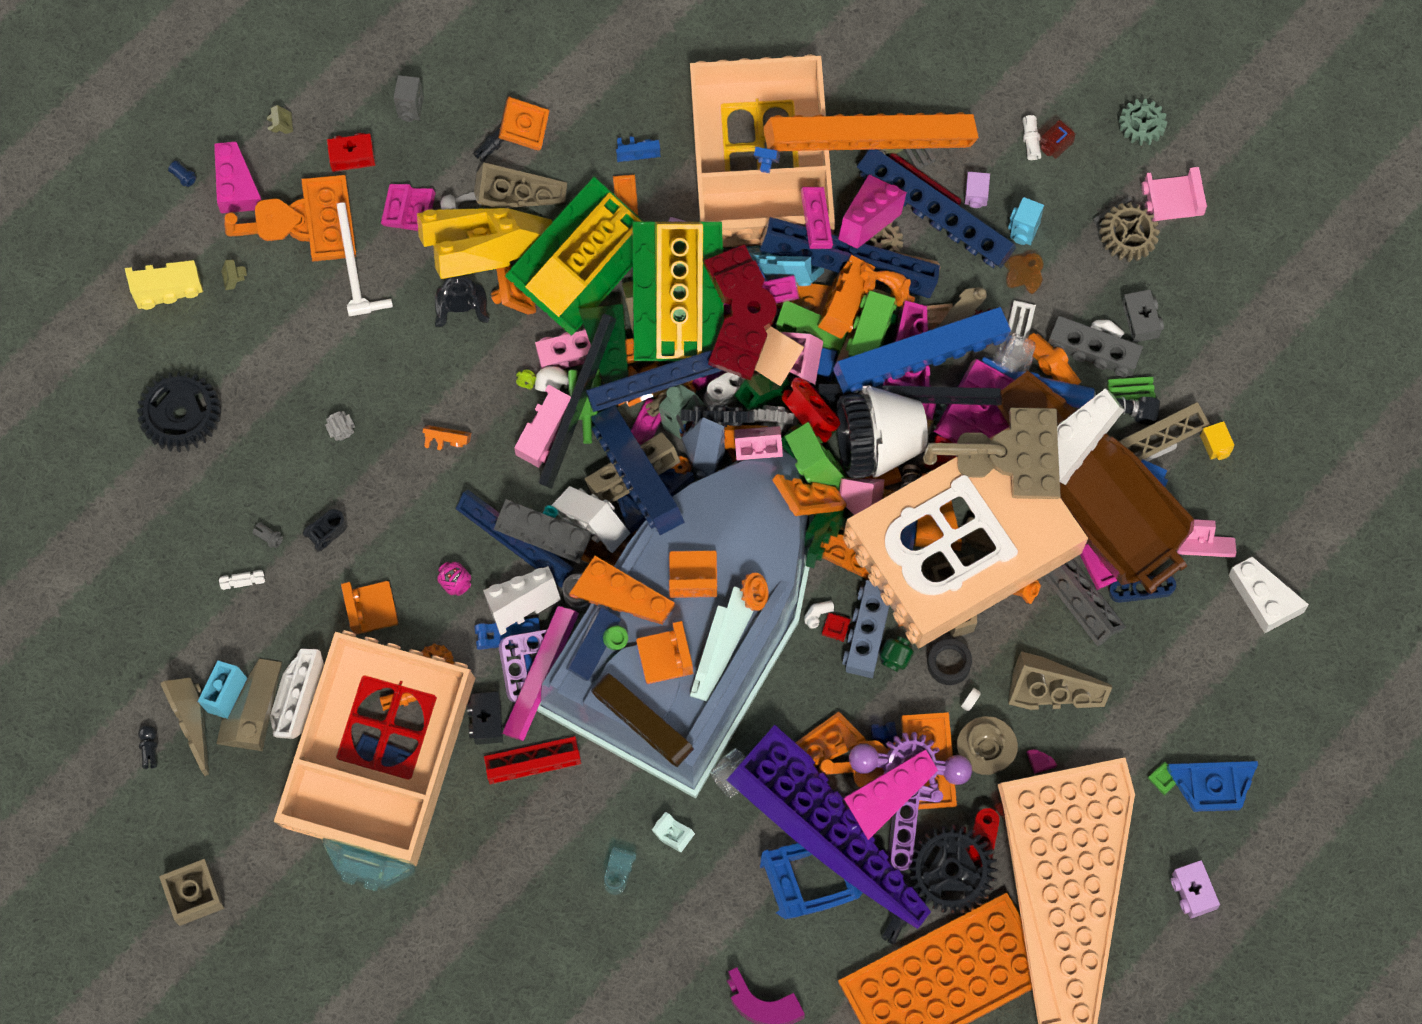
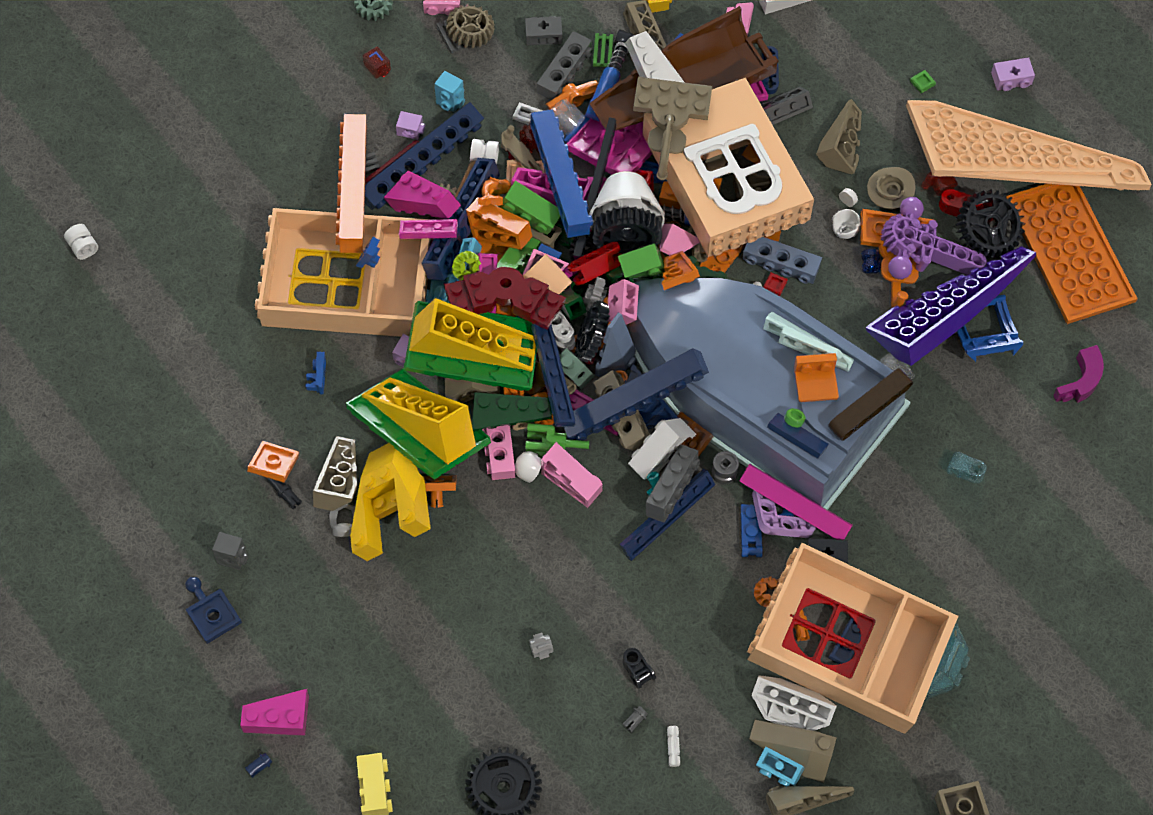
camera: 85 degrees left, 5 degrees down
olive tile [221,260,247,290] -> none
orange plate [224,175,356,261] -> none
olive tile [267,105,293,134] -> none
red brick [327,133,376,172] -> none
white bar [336,203,393,317] -> none
orange bracket [341,581,398,635] -> none
dark pink slope [381,184,436,231] -> none
orange plate [423,425,472,450] -> none
black hair [435,276,490,328] -> none
dark pink head [437,562,471,596] -> none
white wedge [483,566,561,635] -> none
red fence [484,736,581,784] -> none
lime plate [516,370,536,389] -> none
black tile [539,314,617,489] -> none
orange wing [569,556,675,625] -> none
orange tile [613,174,638,216] -> none
light aqua bracket [652,812,695,852] -> none
orange bracket [669,551,717,598] -> none
orange gear [740,573,768,611] -> none
orange wing [795,712,866,767] -> none
dark pink wing [843,750,938,840] -> none
dark green head [879,636,914,672] -> none
black pin [881,913,908,944] -> none
black tyre [927,639,972,685] -> none
clear orange plate [1004,253,1044,294] -> none
white pin [1022,115,1041,160] -> none
dark pink tile [1026,750,1057,774] -> none
white arm [1091,320,1124,338] -> none
blue wing [1167,761,1258,812] -> none
none -> dark blue plate [185,577,242,644]
none -> lime gear [452,251,481,280]
none -> white wheel [470,139,499,165]
none -> white hair [832,209,861,239]

